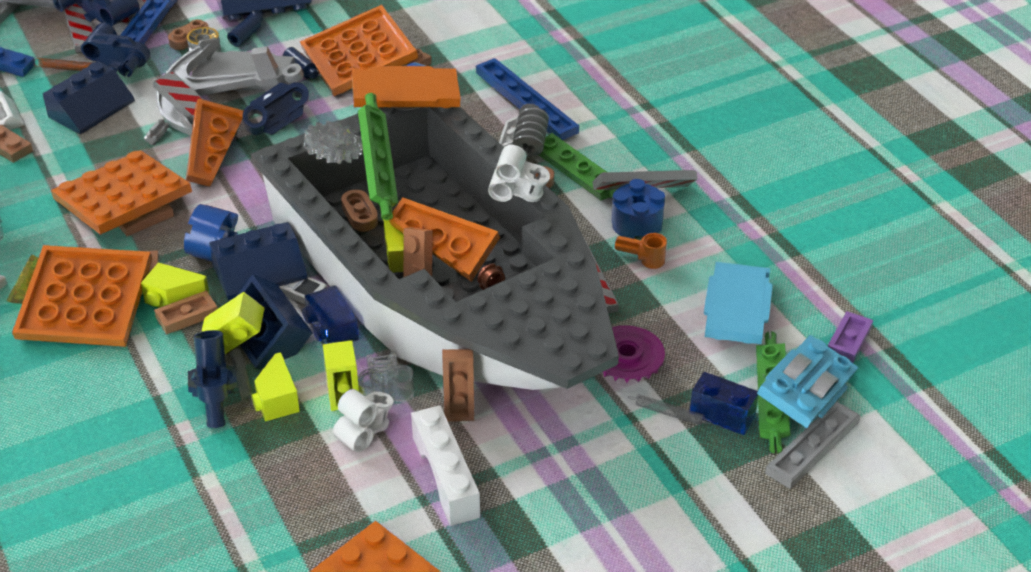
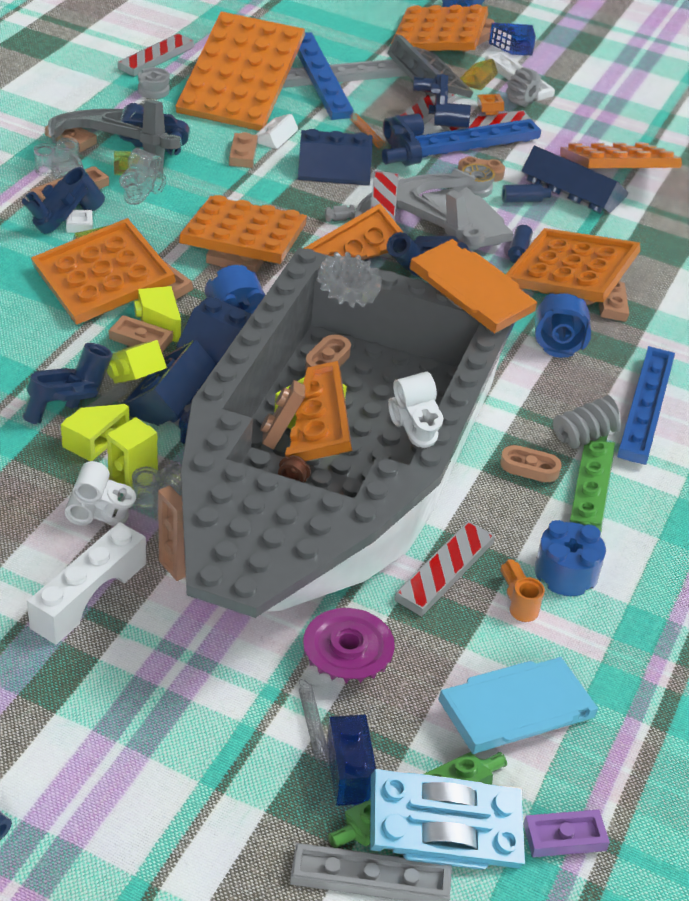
camera: 50 degrees right, 0 degrees up
bright green plate [358,93,398,220] -> none
light grey tile [592,170,698,190] -> none

